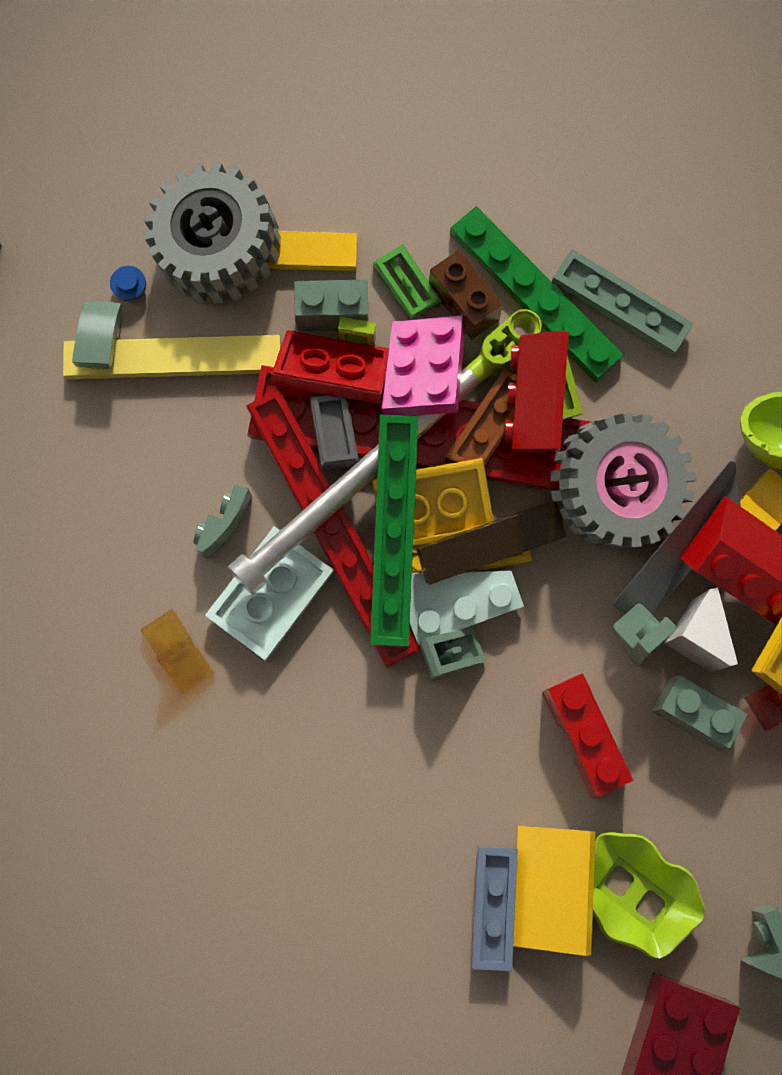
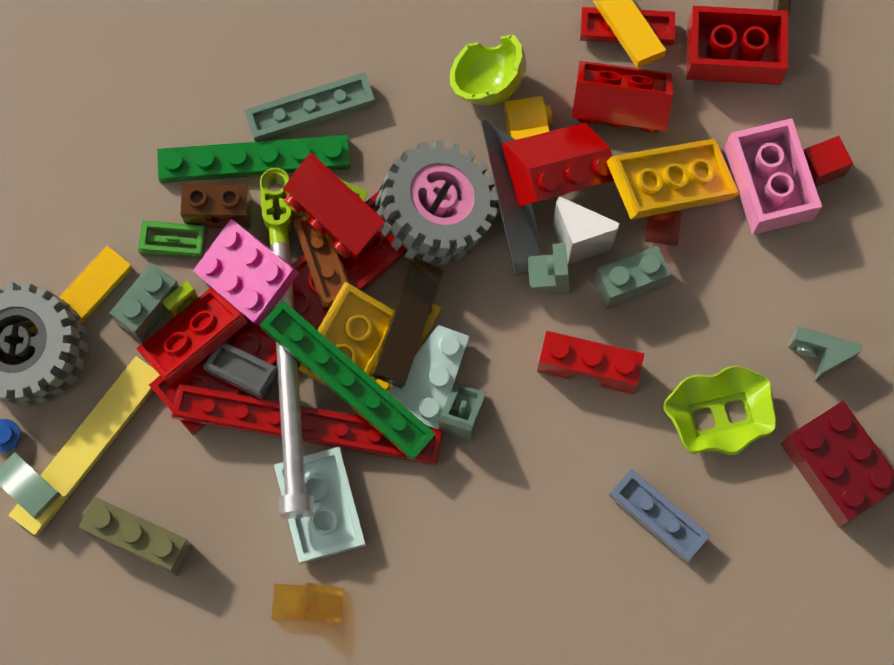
camera: 50 degrees left, 5 degrees down
sand green slope [193,484,252,558] -> none
yellow tile [513,826,596,956] -> none
none -> olive arch [78,496,193,576]

